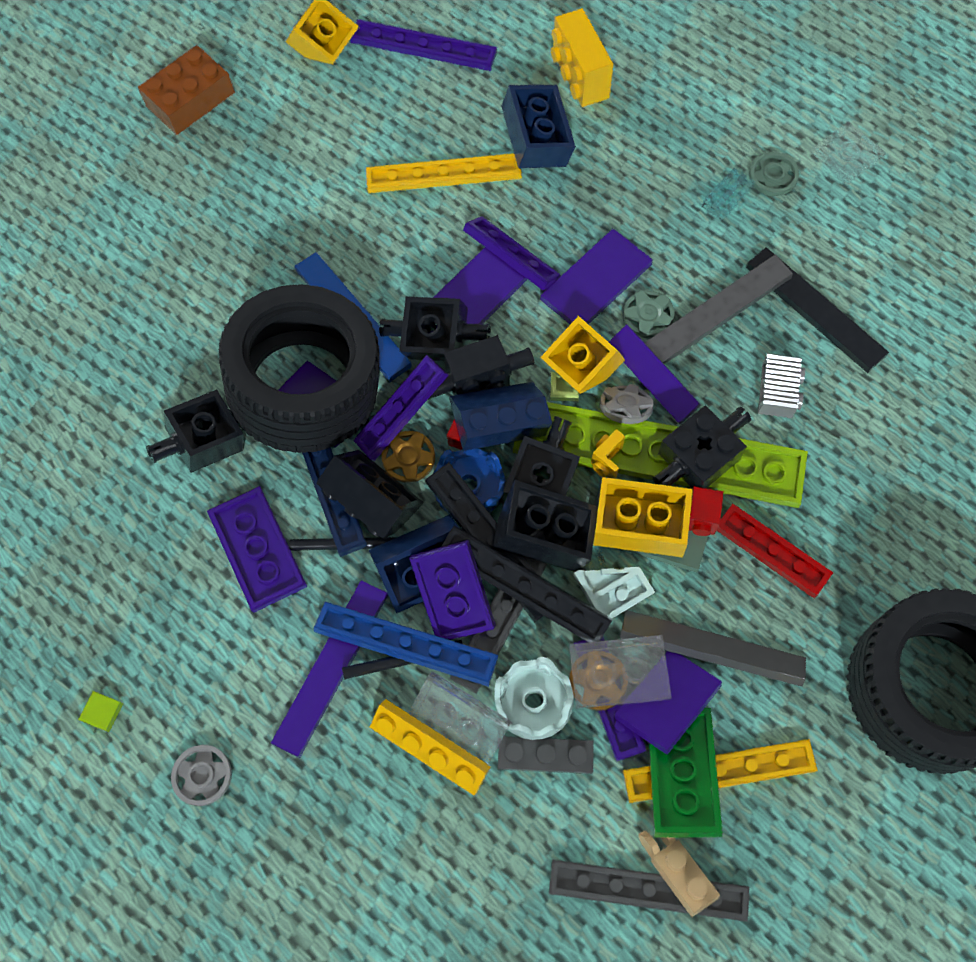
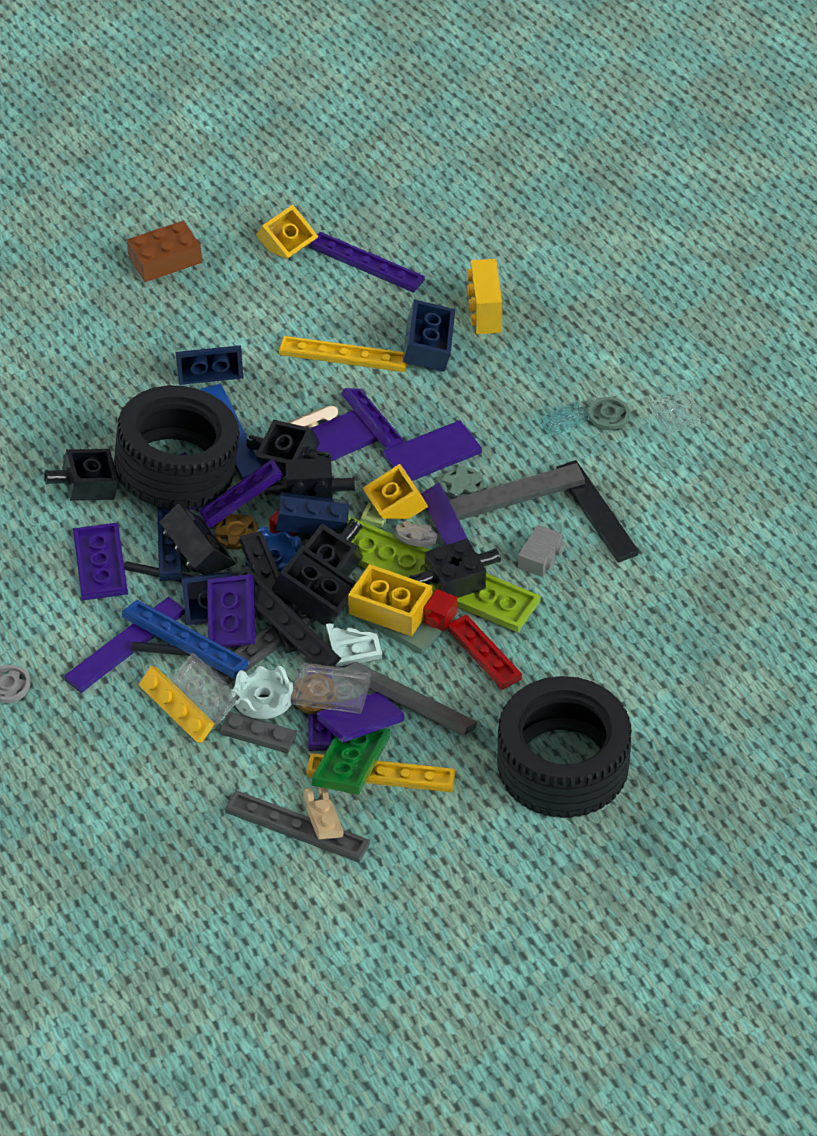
camera: 15 degrees right, 20 degrees down
yellow bracket [591,429,625,479] -> none
none -> dark blue slope [175,345,244,385]
none -> hinge [287,405,338,428]

